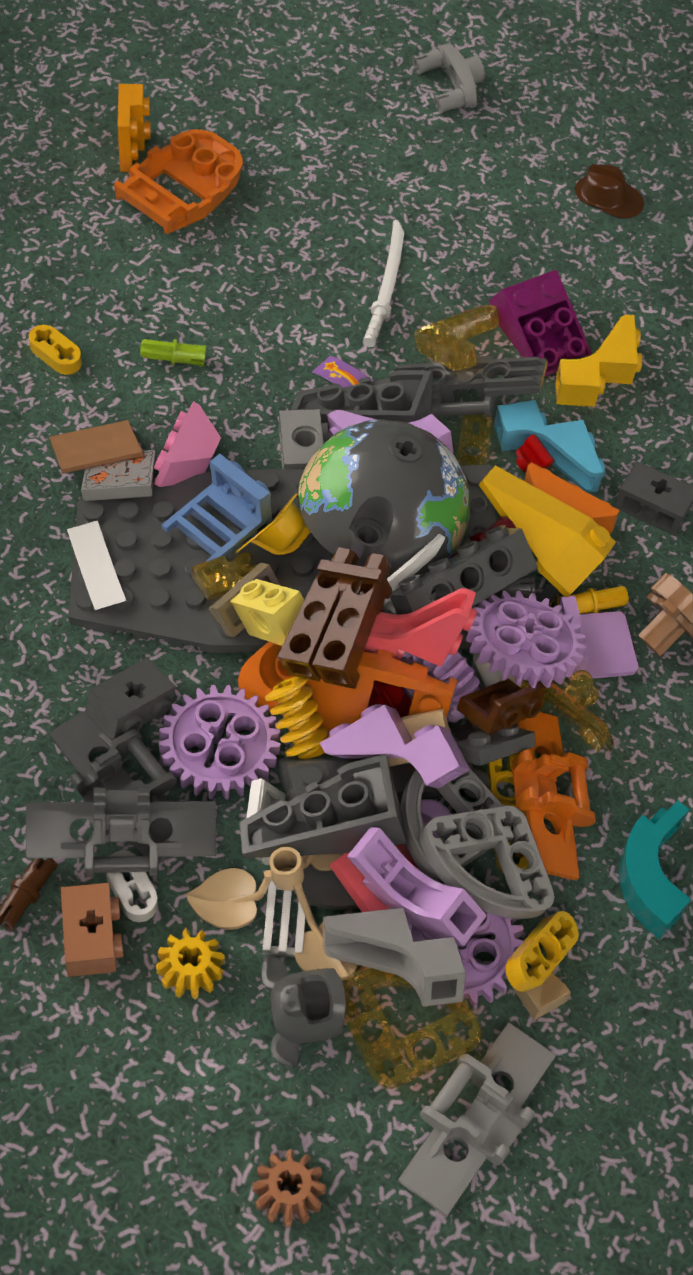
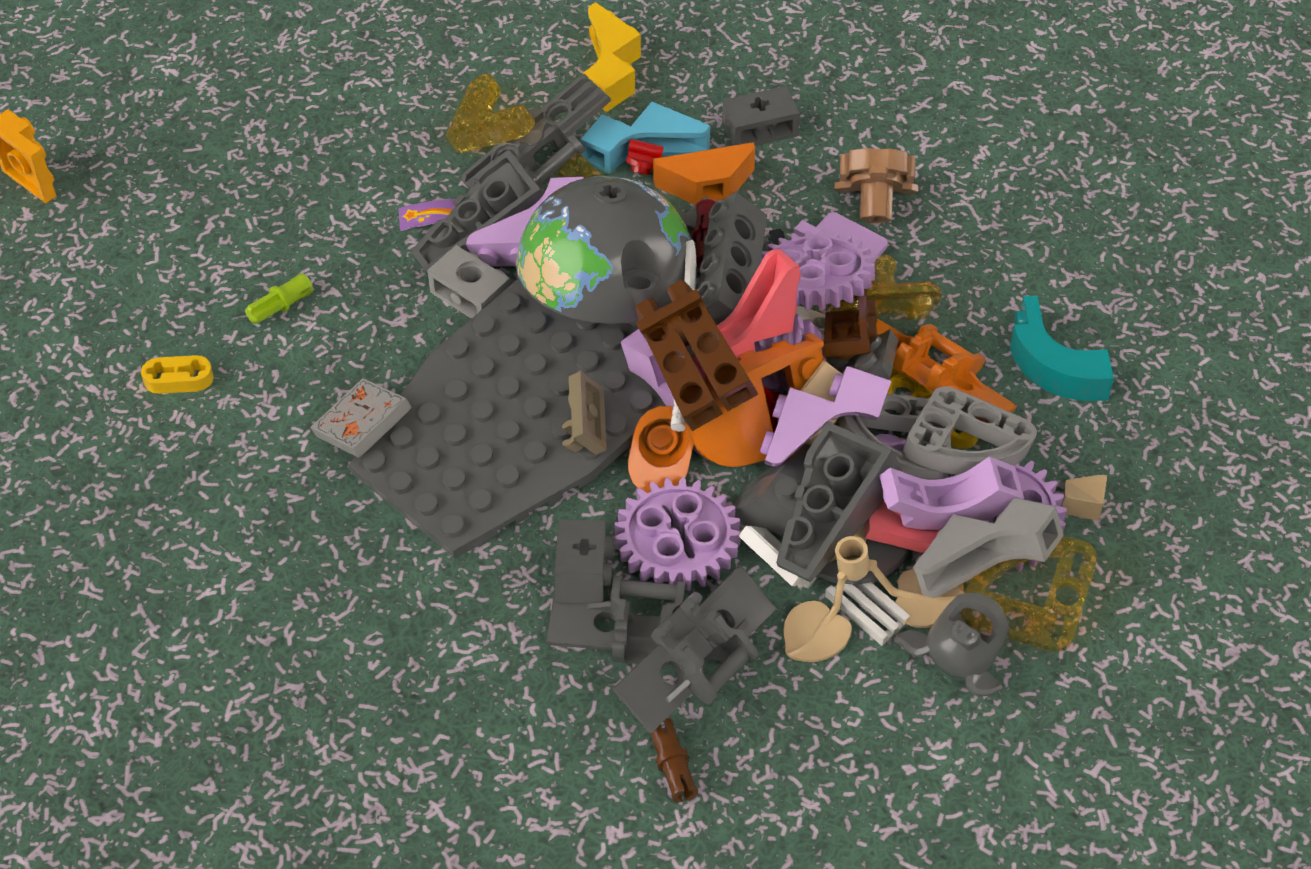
camera: 40 degrees left, 5 degrees down
medium nougat piece [49,420,143,474] -> none
nougat brick [61,883,123,977] -> none
white sticker [67,520,126,610] -> none
white beam [106,850,158,922] -> none
orange slope [114,129,243,234] -> none
bright pink slope [154,401,221,487] -> none
yellow gear [156,928,225,1000] -> none
medium blue plate [162,454,272,569] -> none
clear yellow plate [191,552,258,600] -> none
light yellow brick [230,579,304,646] -> none
yellow piece [235,493,310,555] -> none
nougat gear [252,1149,326,1228] -> none
yellow piece [265,676,329,759] -> none
white sword [363,220,404,347] -> none
light grey piece [398,1022,556,1217] -> none
yellow wedge [478,465,616,597] -> none
magenta slope [489,269,592,377] -> none
yellow beam [505,911,579,992] -> none
yellow axle [557,586,629,614] -> none

